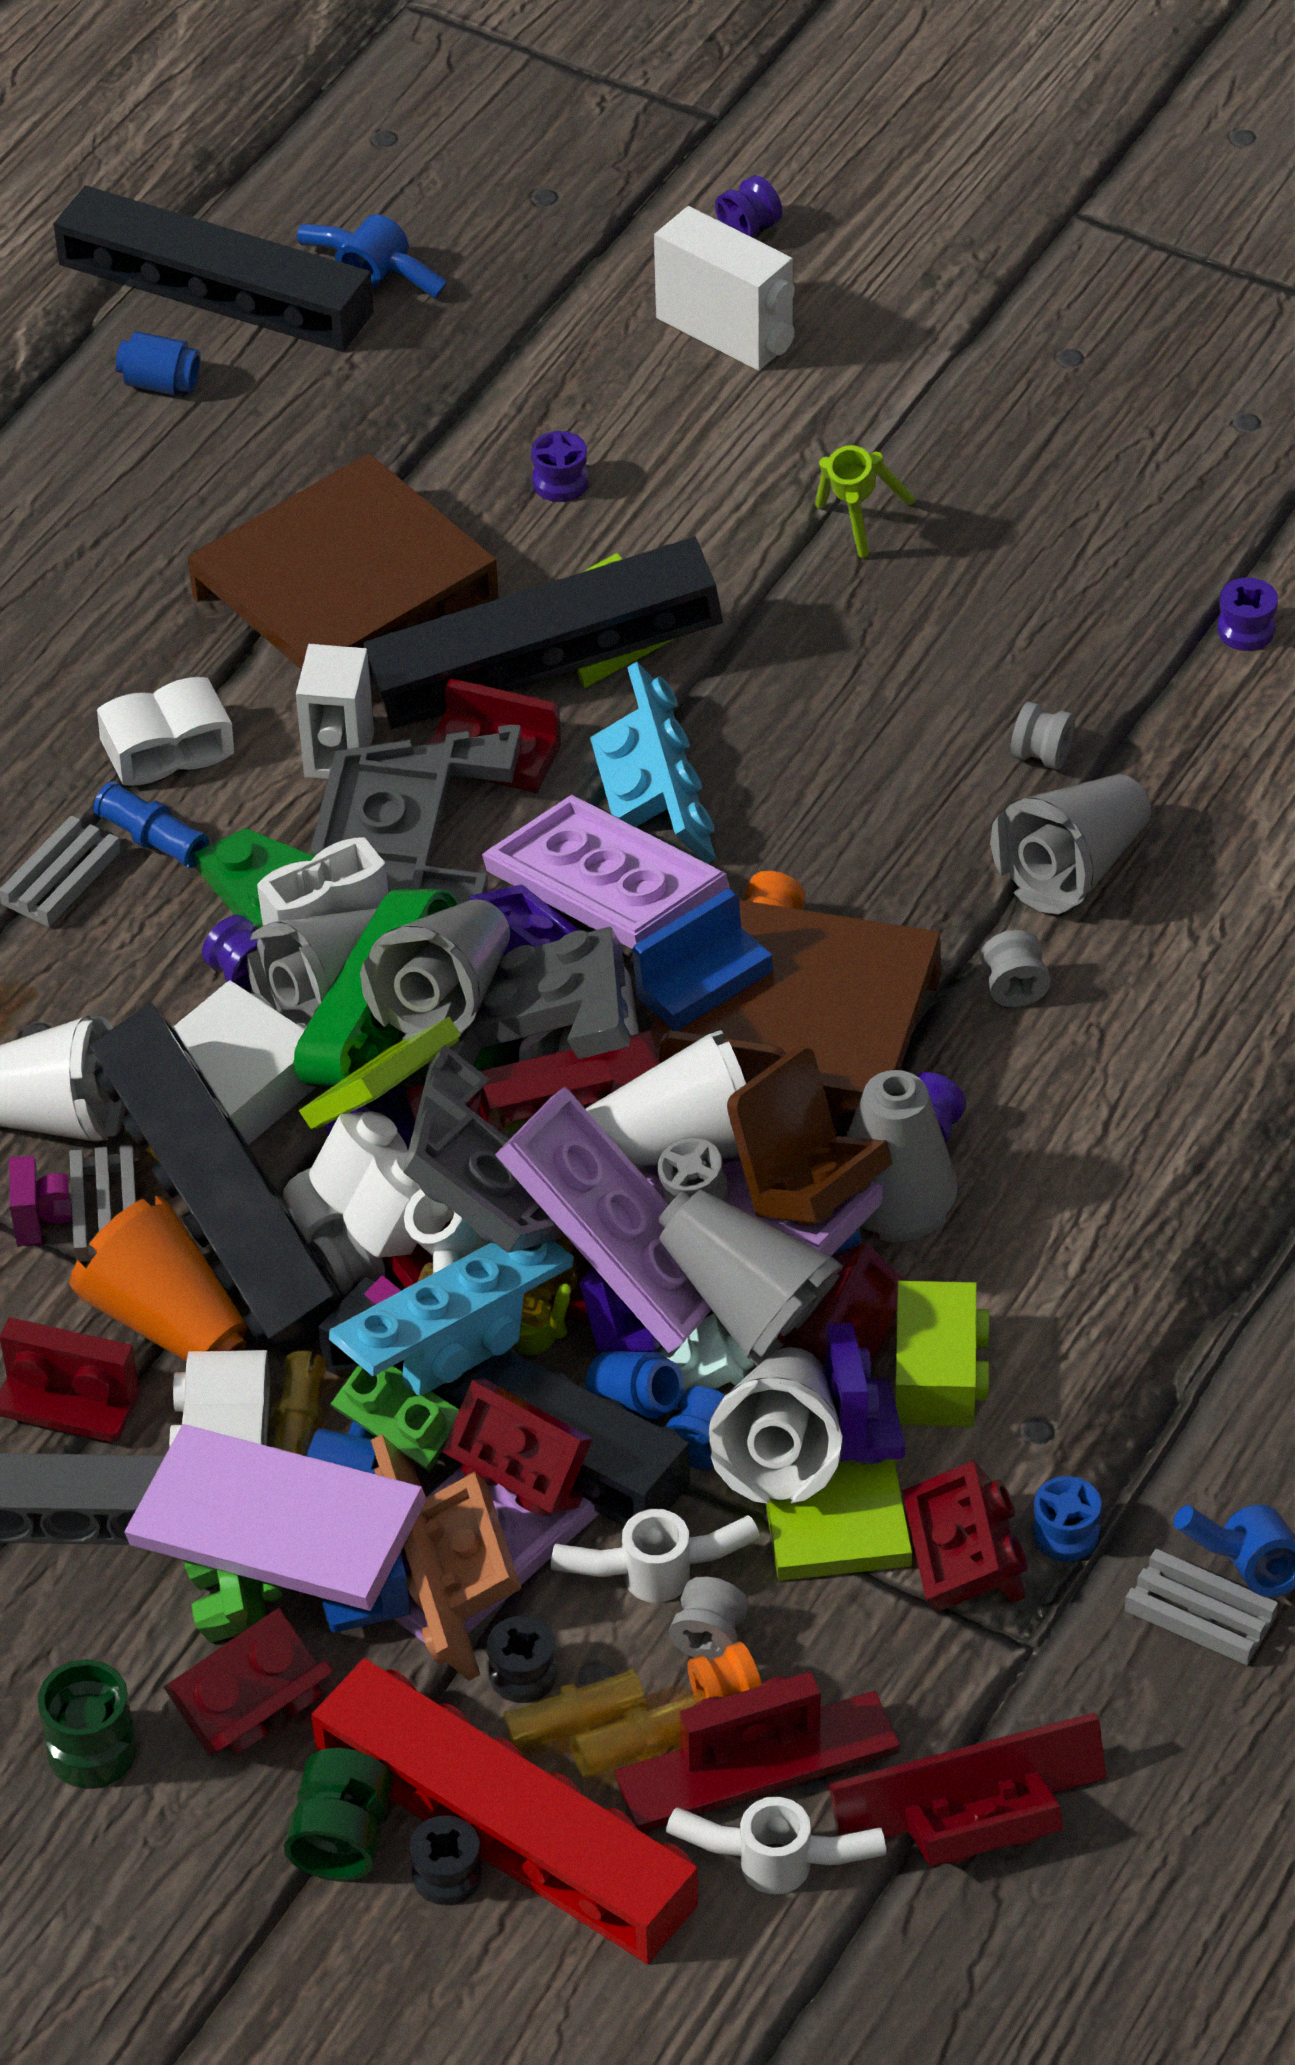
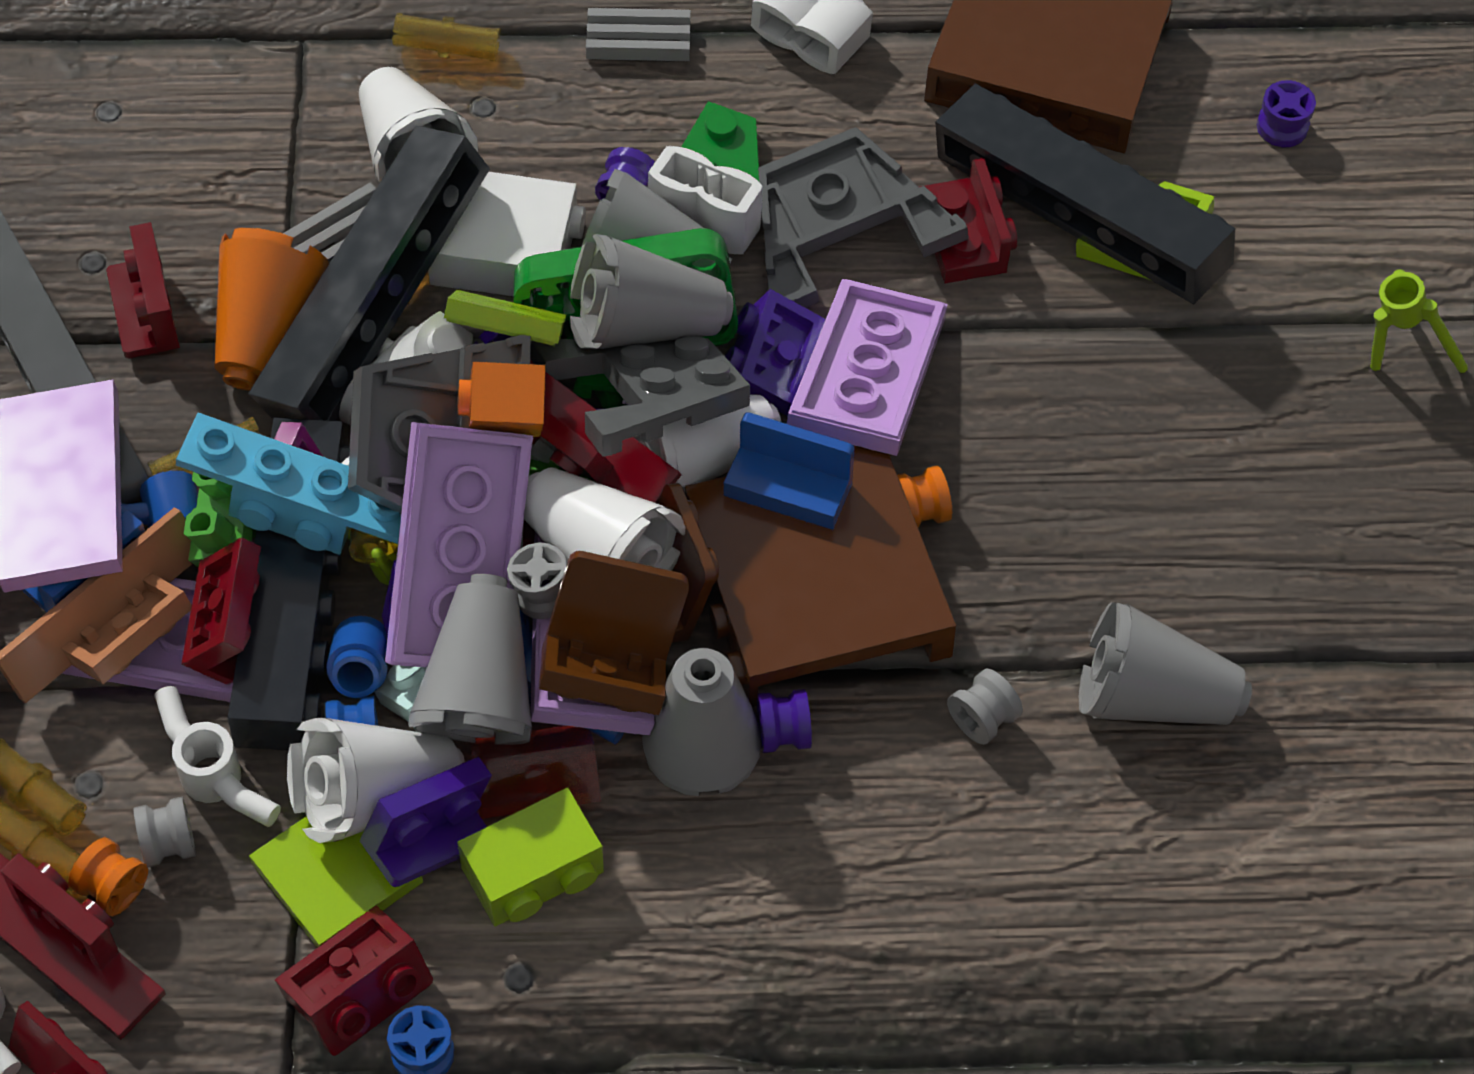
camera: 55 degrees right, 10 degrees up
magenta tile [9,1155,72,1247] -> none
blue pin [93,781,210,869] -> none
white brick [169,1350,270,1446] -> none
white brick [296,644,374,779] -> none
black wheel [487,1616,557,1703] -> none
medium azure bracket [590,662,716,864] -> none
light grey wheel [1010,701,1075,770] -> none
none -> orange brick [458,362,545,437]

